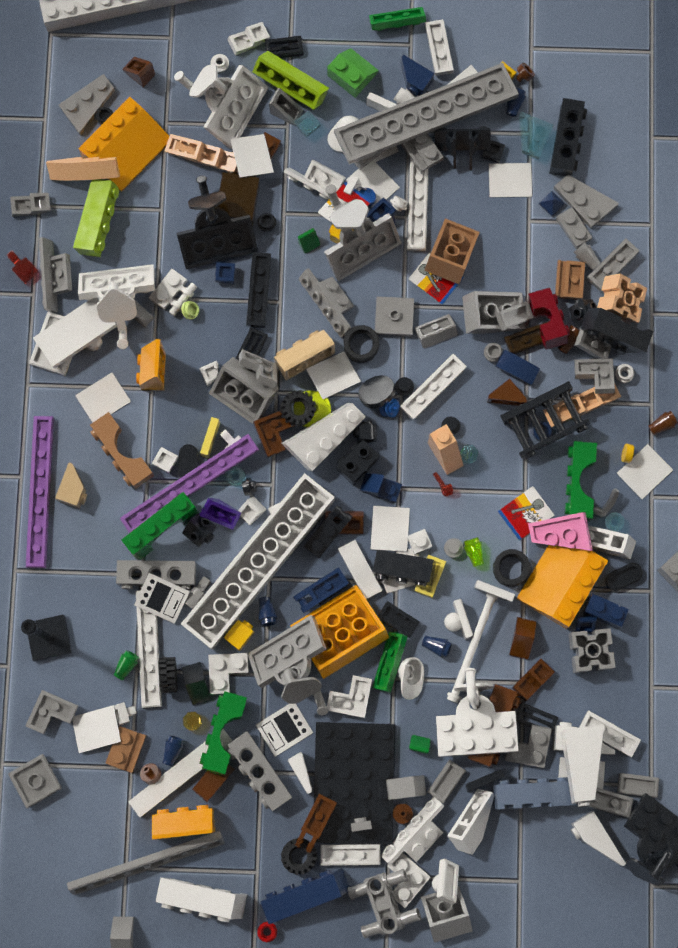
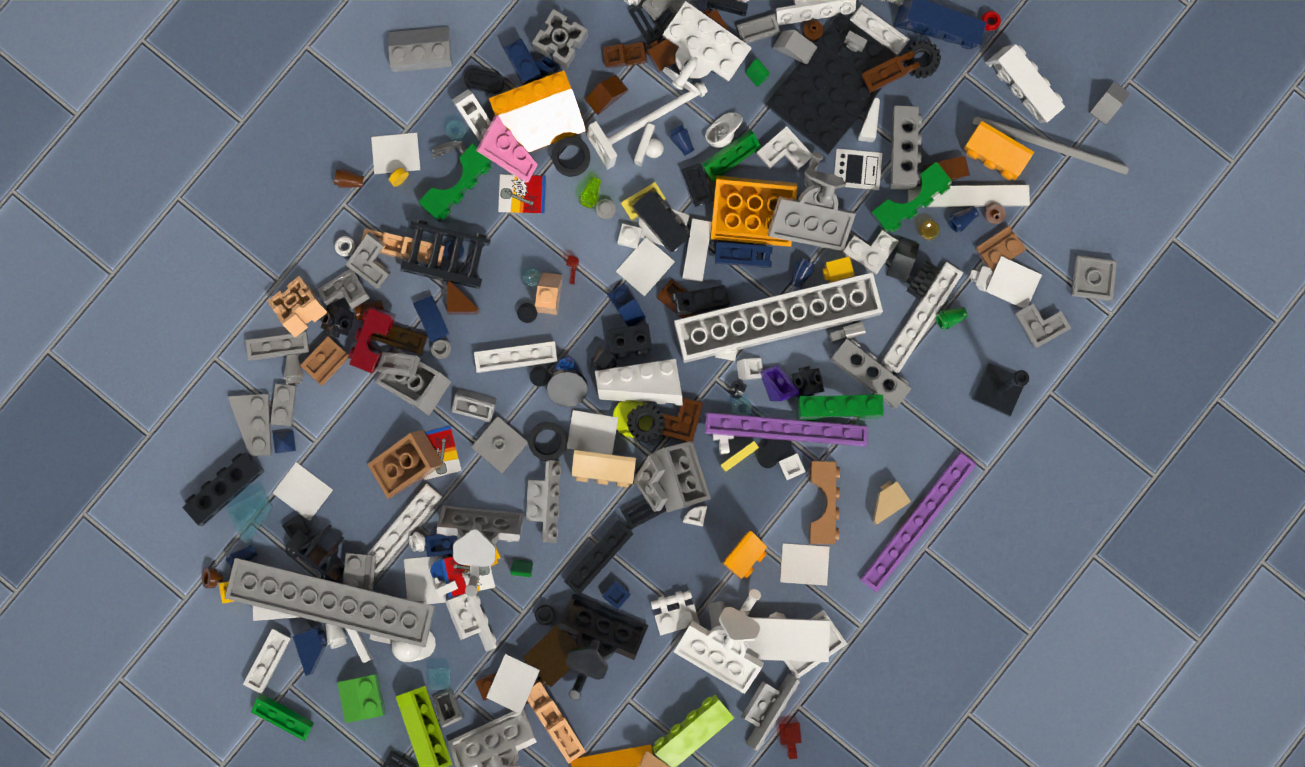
camera: 145 degrees left, 5 degrees up
white sticker [134,573,190,624] -> none
yellowish green plate [181,301,199,320] -> none
black wedge [581,308,654,355] -> none

